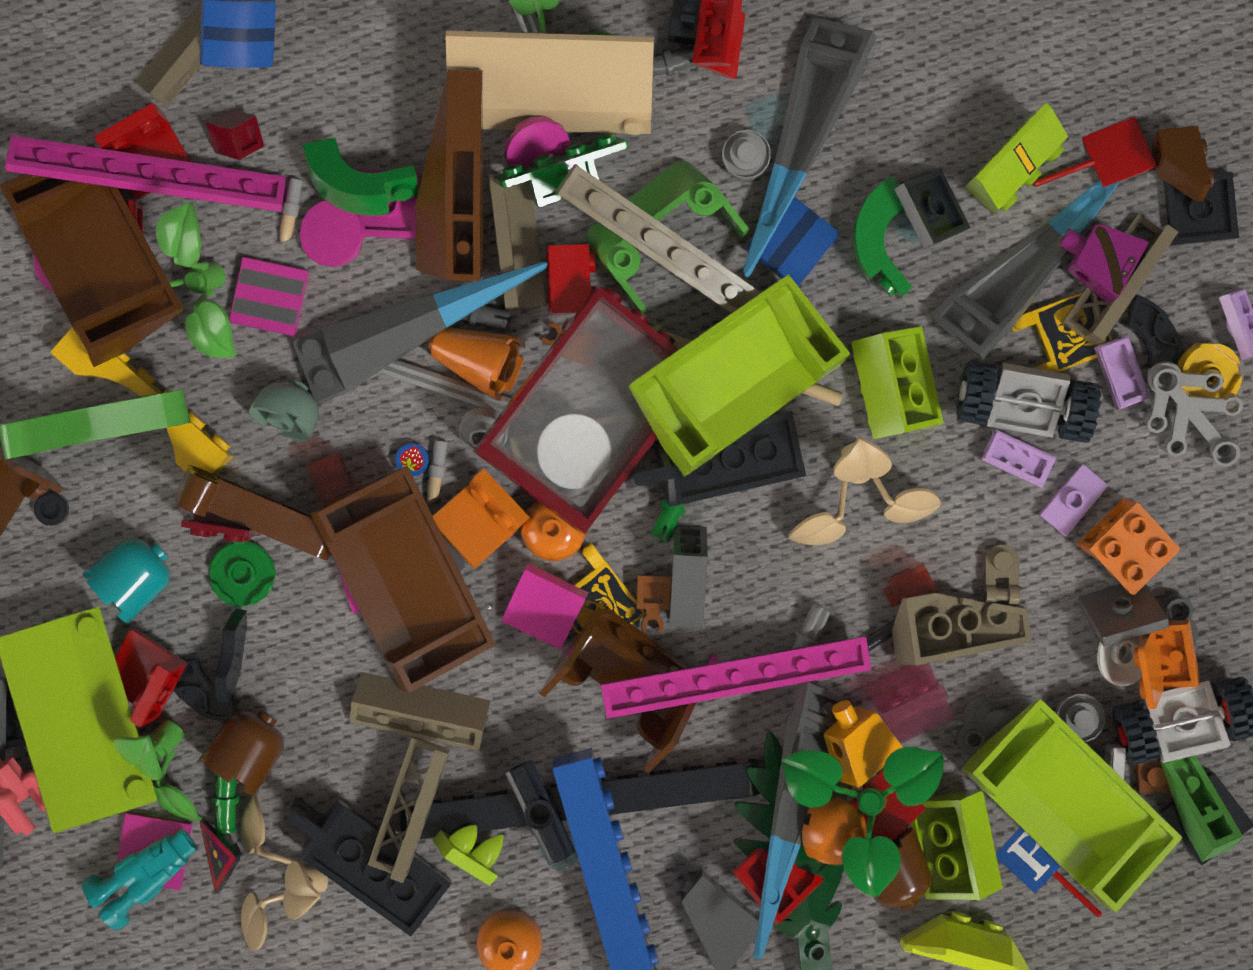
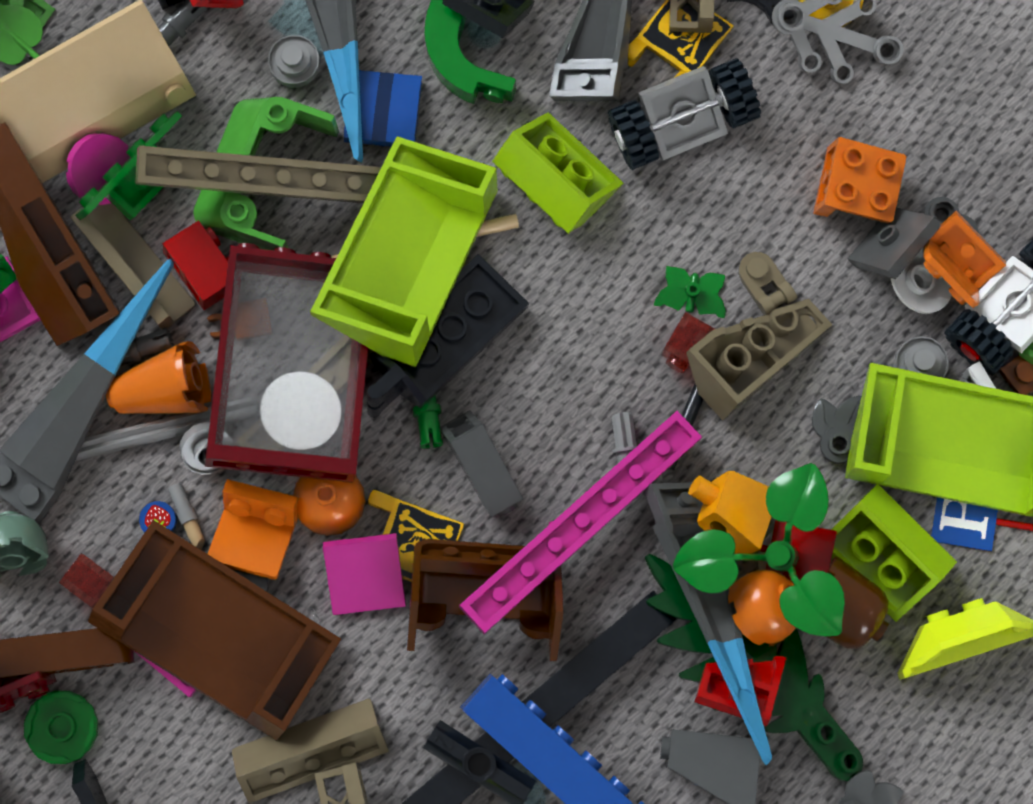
camera: 30 degrees left, 10 degrees down
dark orange plate [636,575,671,633] -> none
tan plant [788,436,942,545] -> none
clear pink bracket [867,663,954,744] -> none
lavender plate [980,429,1056,488] -> none
lavender plate [1039,464,1109,537] -> none
lavender plate [1094,335,1150,410] -> none
none -> green piece [654,266,726,319]

